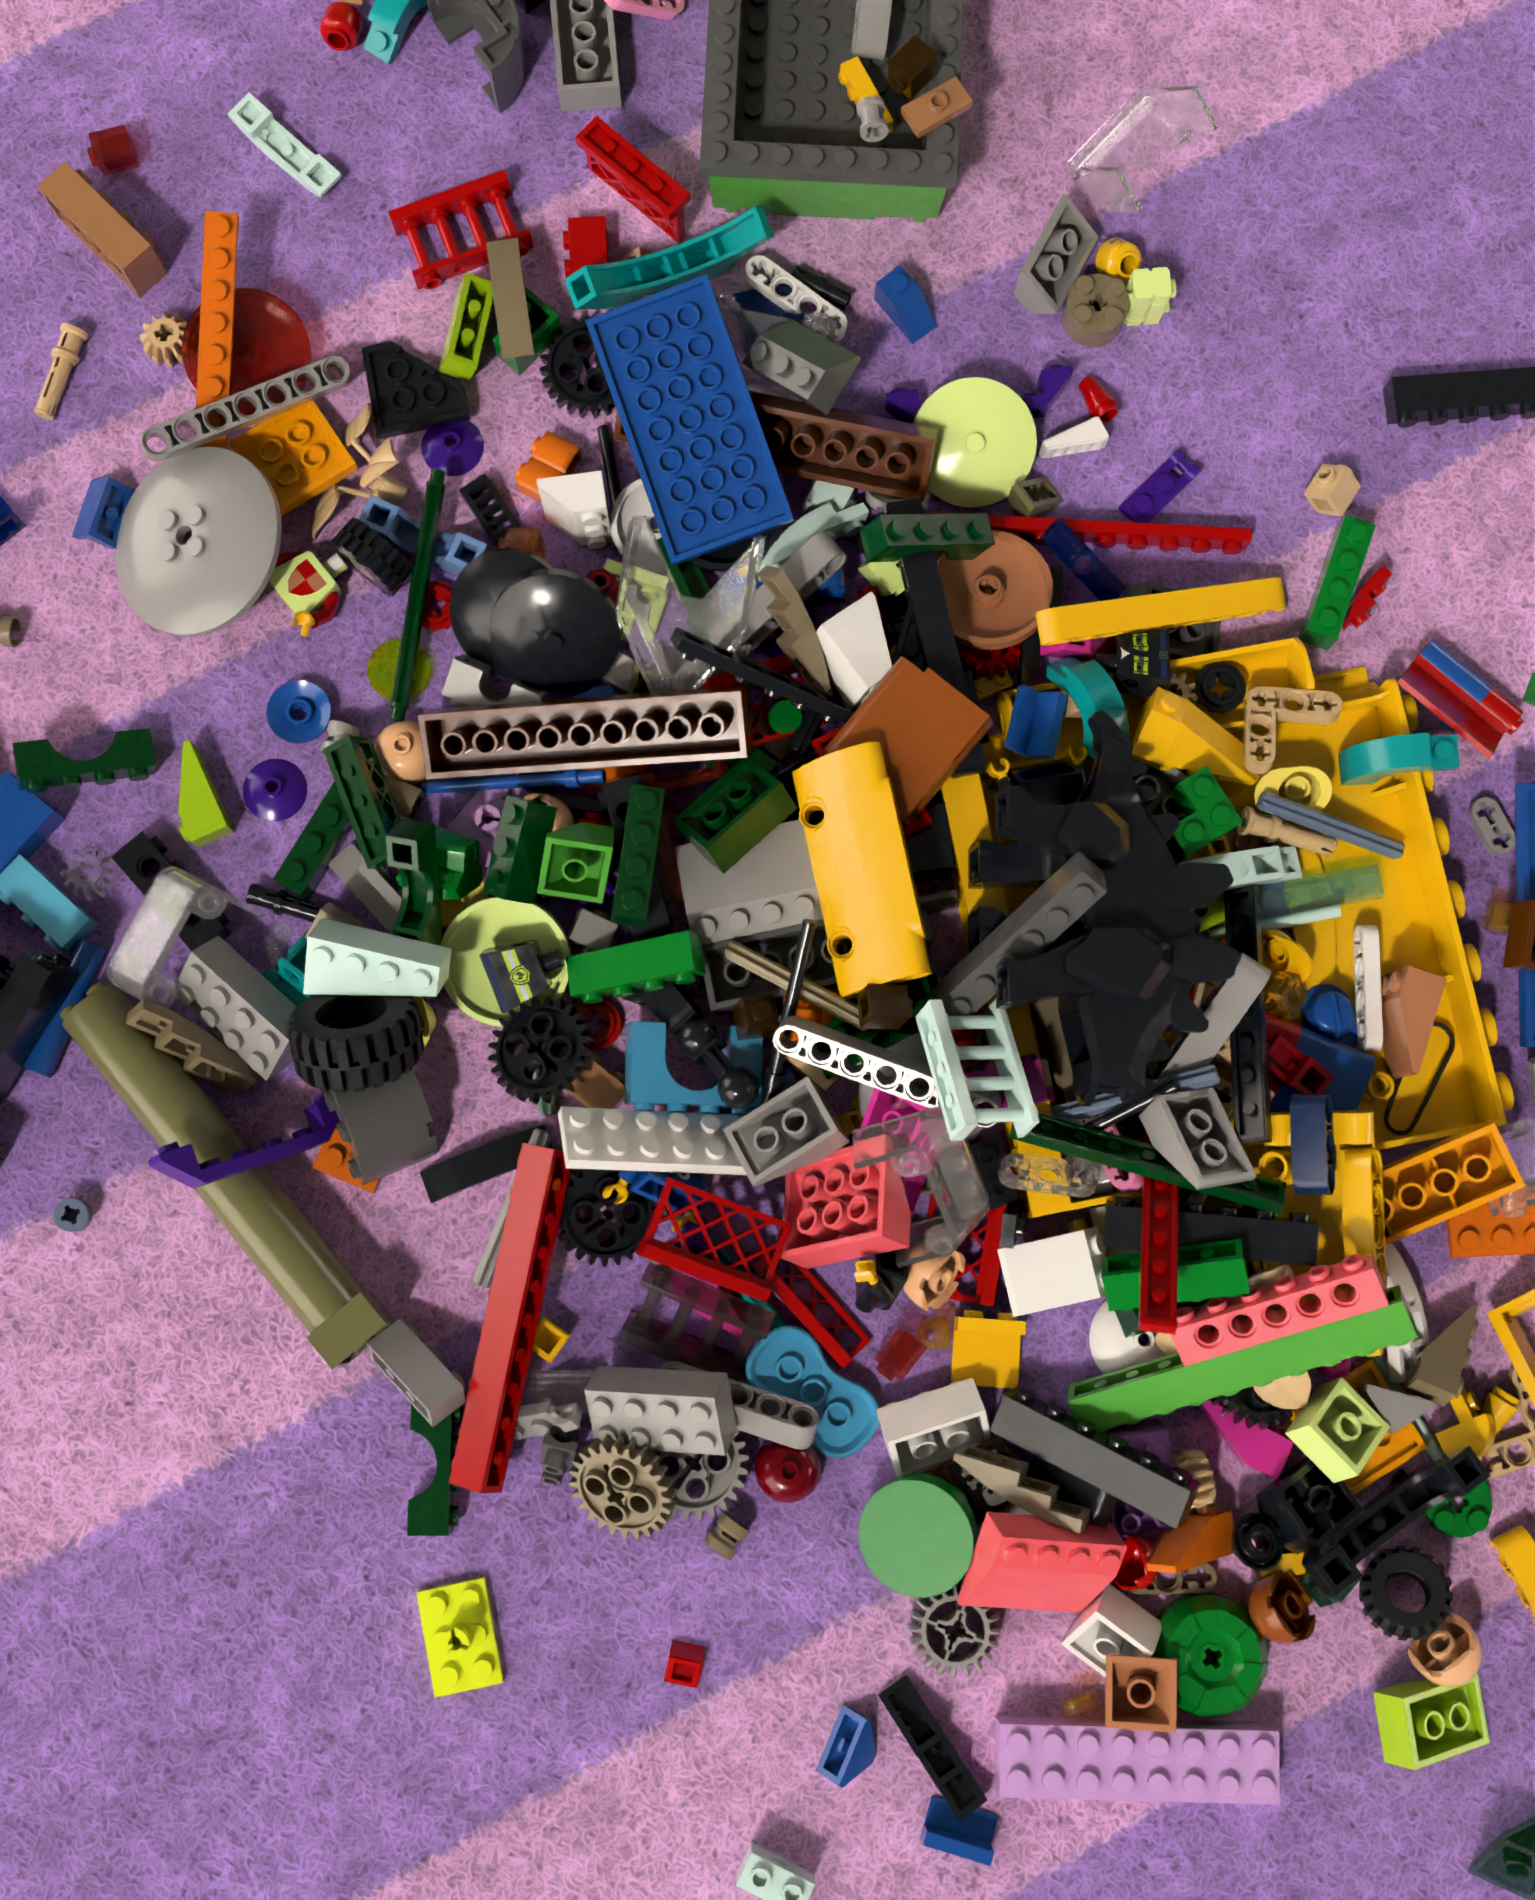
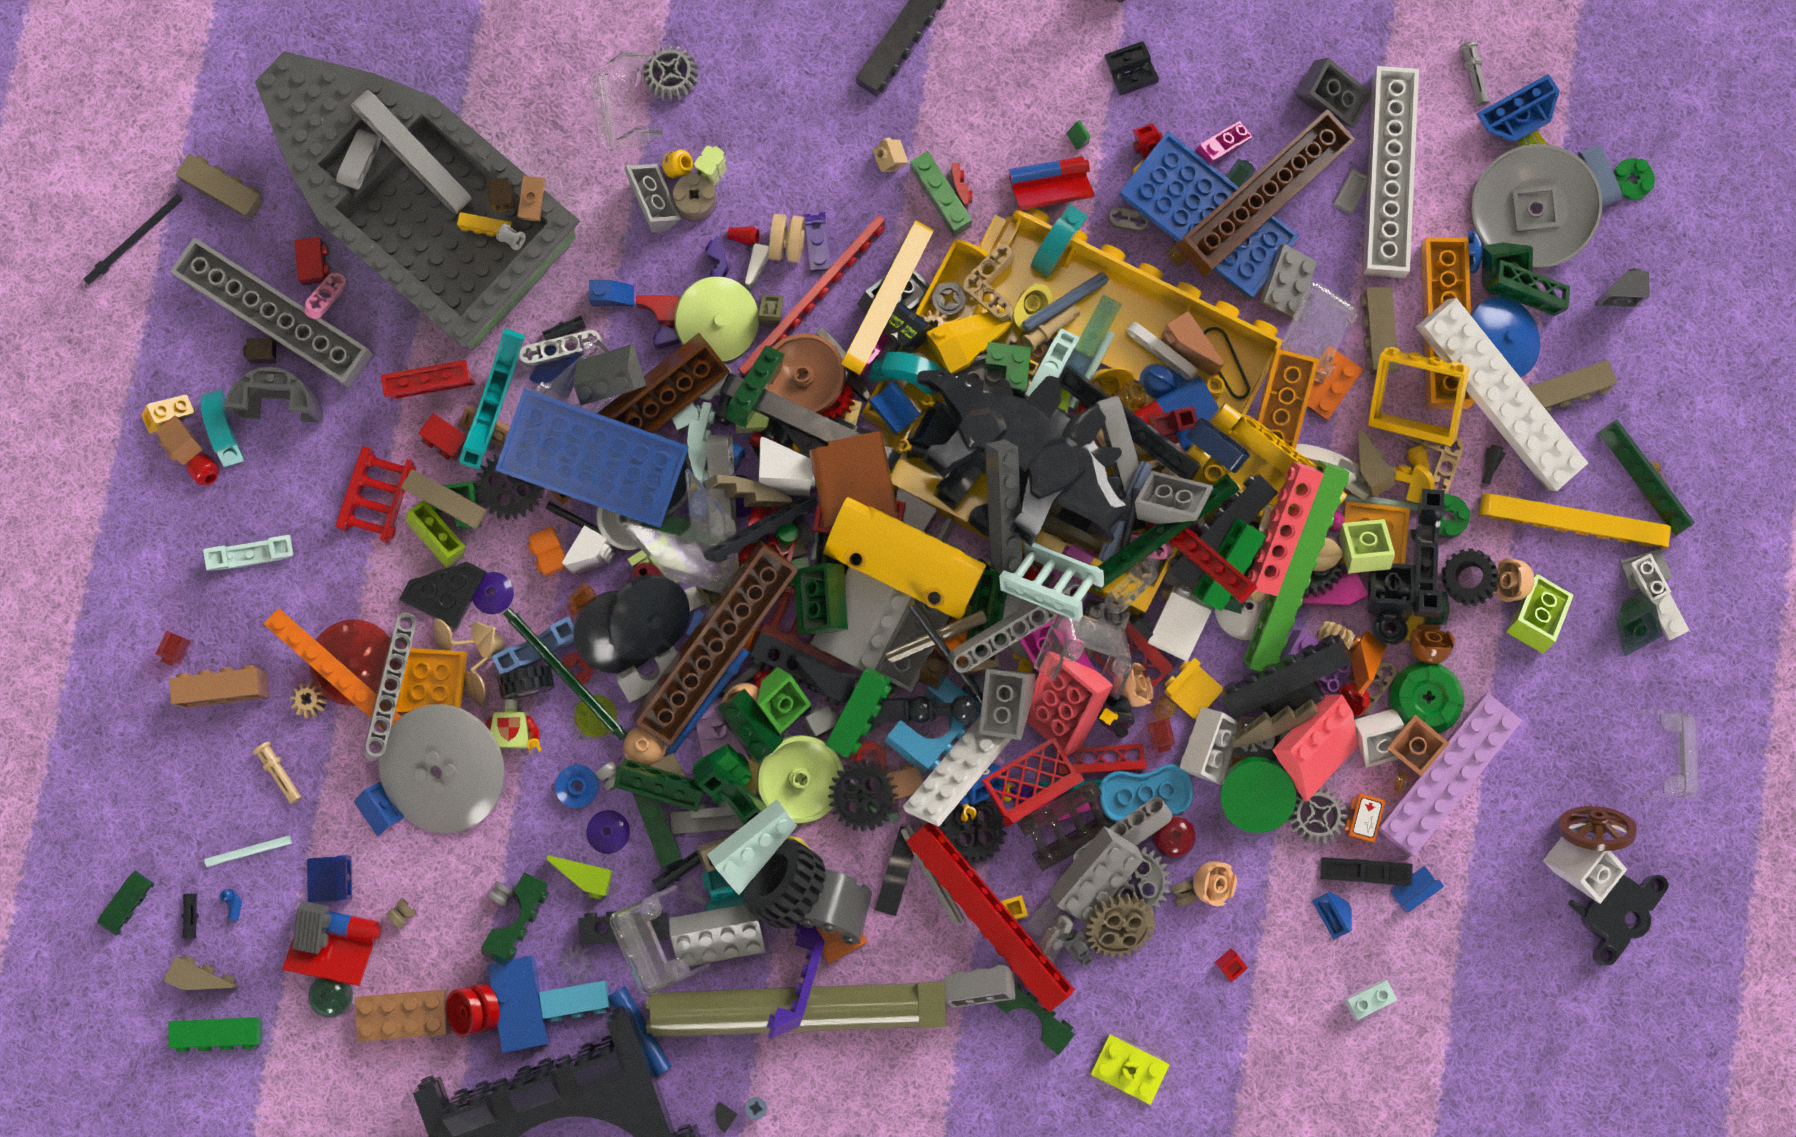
camera: 45 degrees left, 0 degrees up
dark tan slope [126,998,259,1095] -> none
black slope [459,474,523,548] -> none
black torso [479,940,565,1014] -> none
dark green arch [610,784,665,927] -> none
dark brown brick [857,984,913,1030] -> none
clear blue piece [1040,518,1126,601] -> none
light grey slope [1356,1382,1435,1434] -> none
none -> light grey wheel [487,881,514,907]
none -> red arch [636,295,679,328]
none -> light grey gear [642,45,699,102]
none -> black tile [715,1102,738,1133]
none -> tan wheel [769,213,805,263]
none -> light nougat cylinder [1193,861,1237,906]
none -> brick [1344,793,1386,843]

